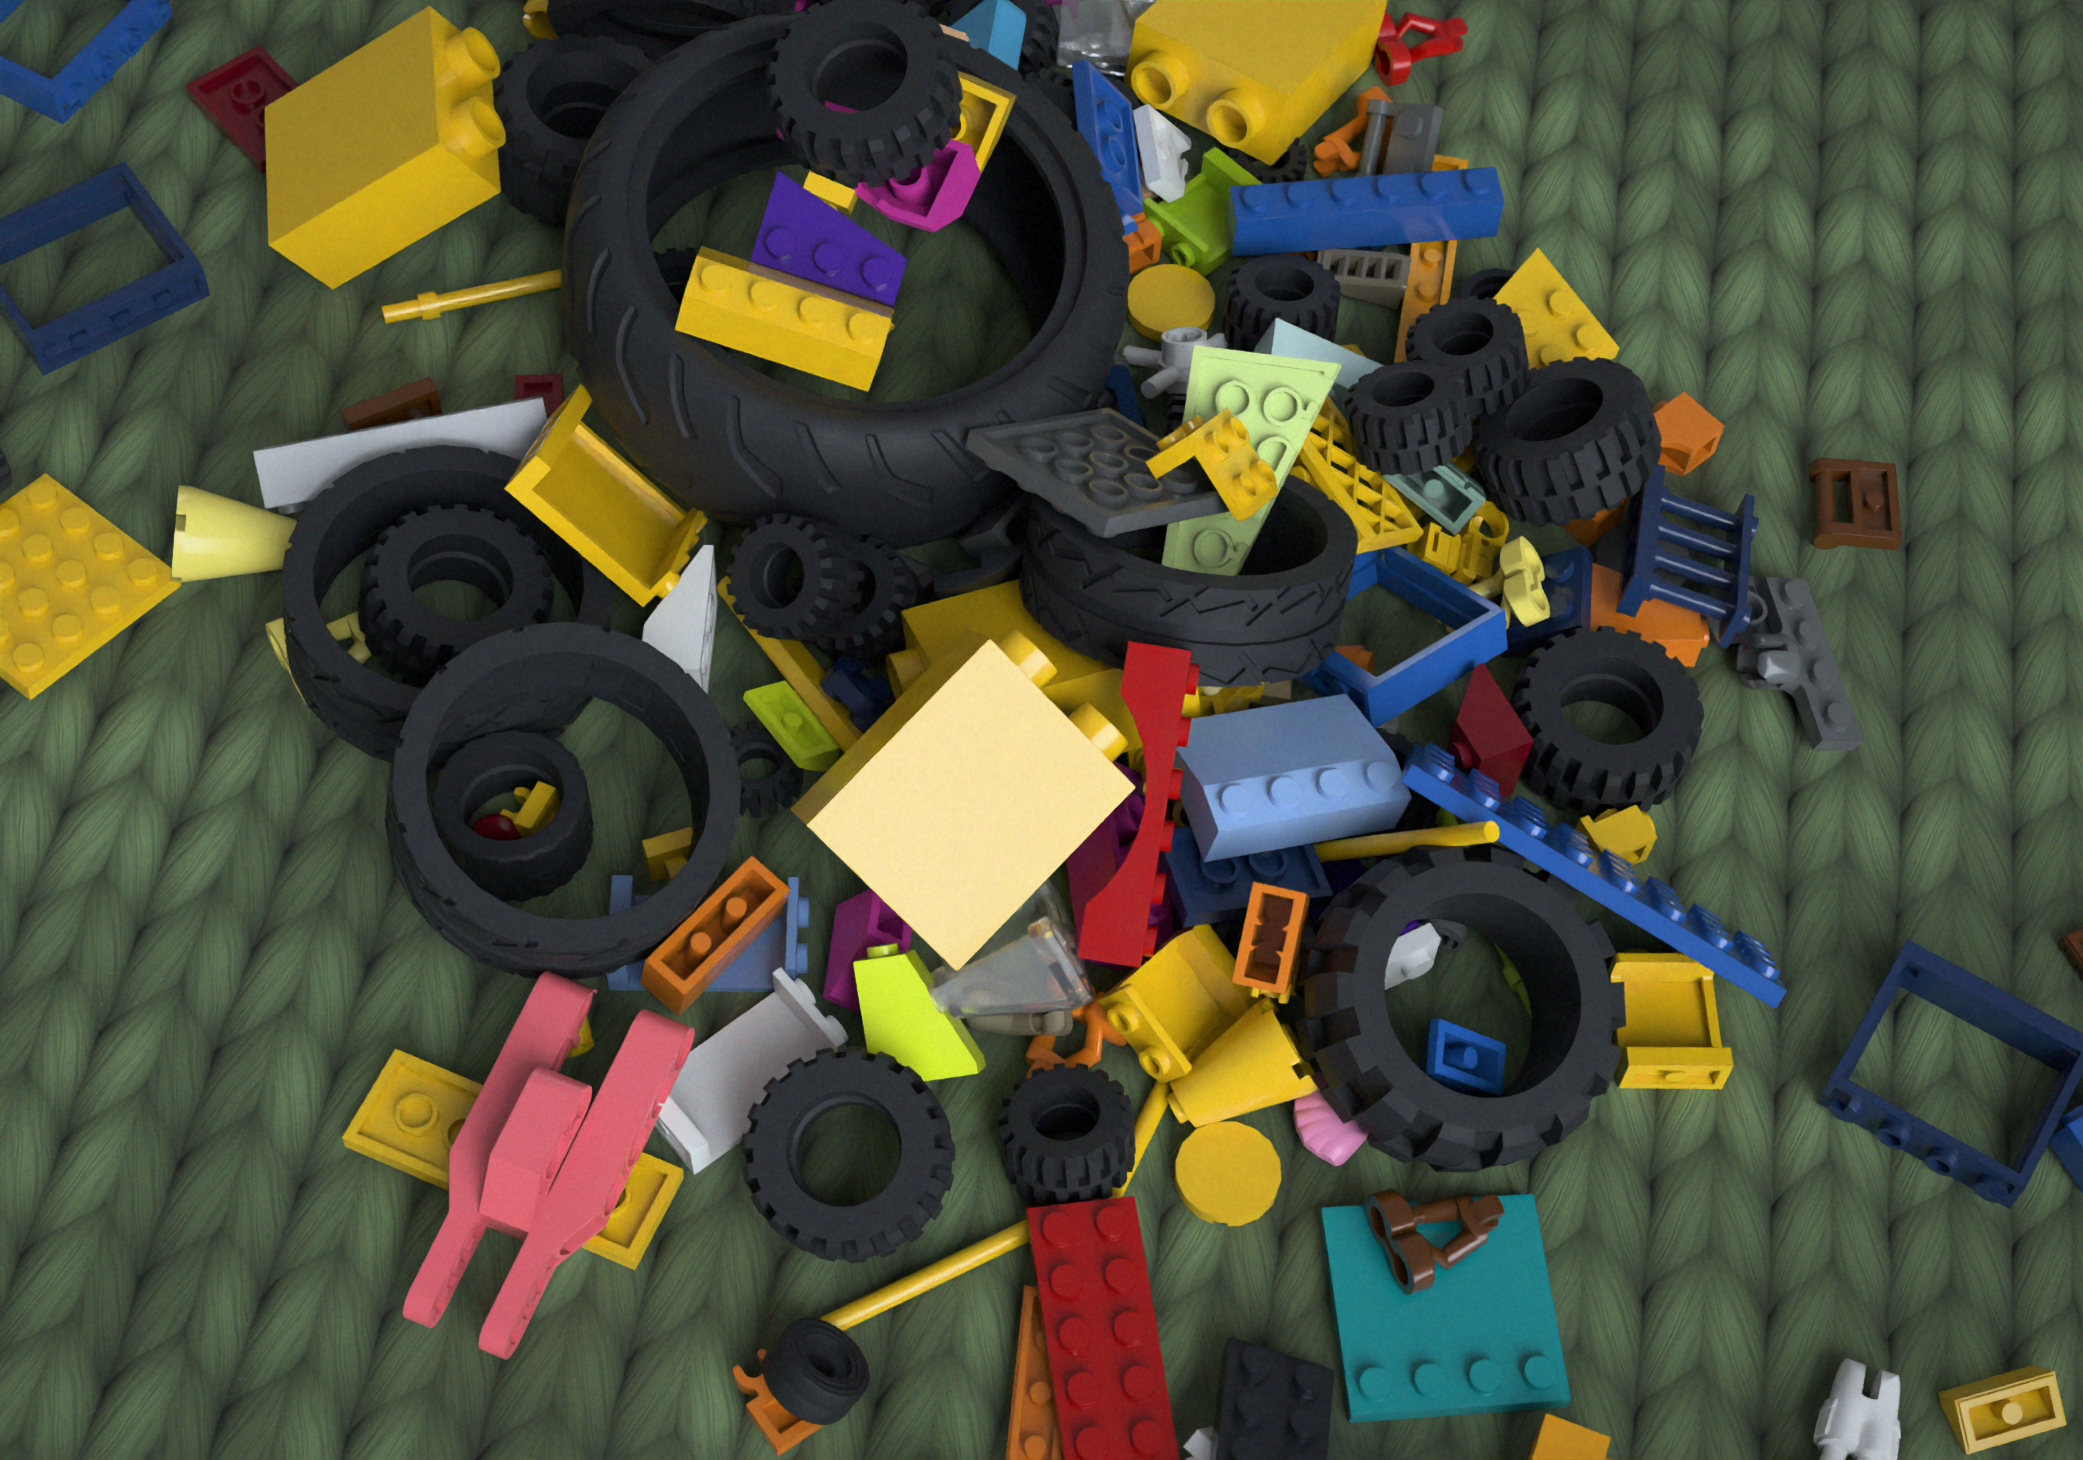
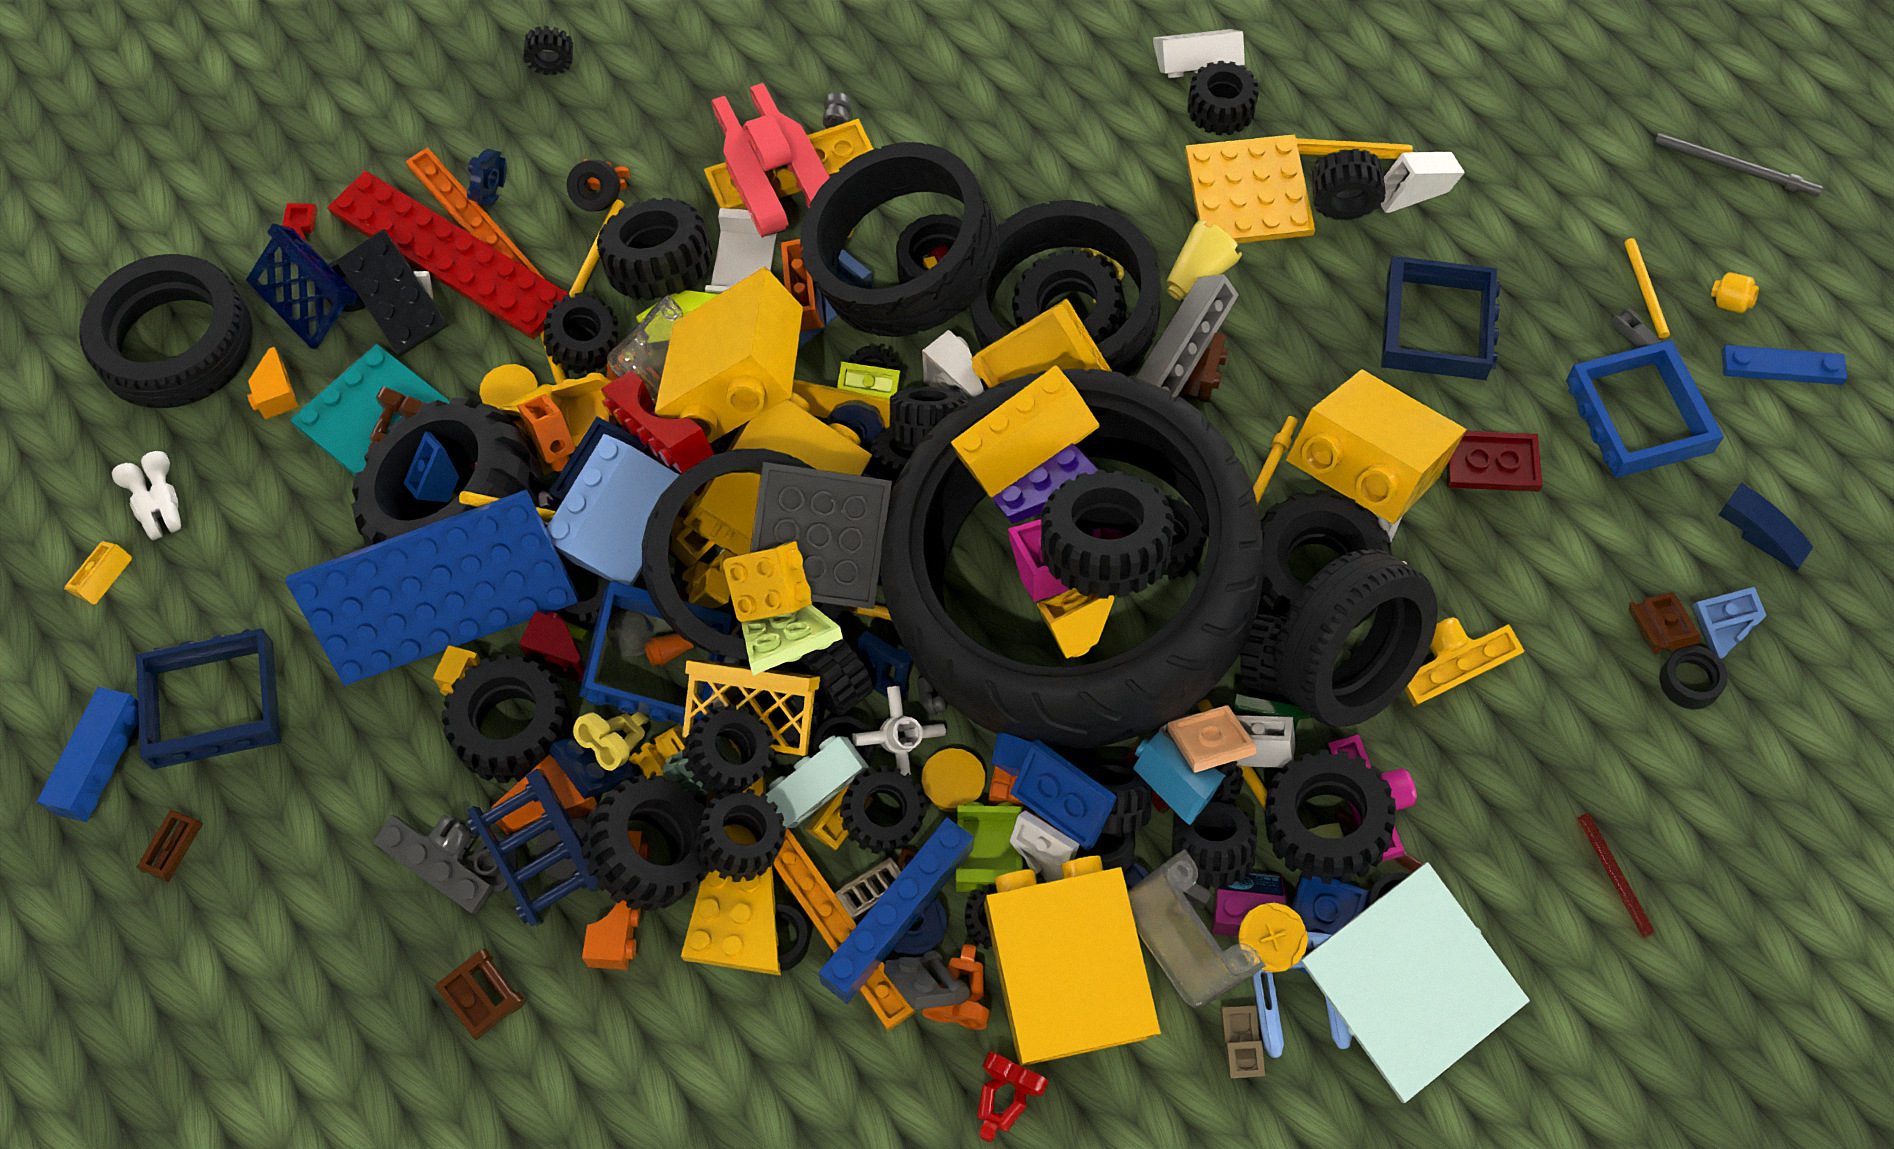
camera: 140 degrees right, 5 degrees up
none -> dark grey wheel [823,93,851,129]

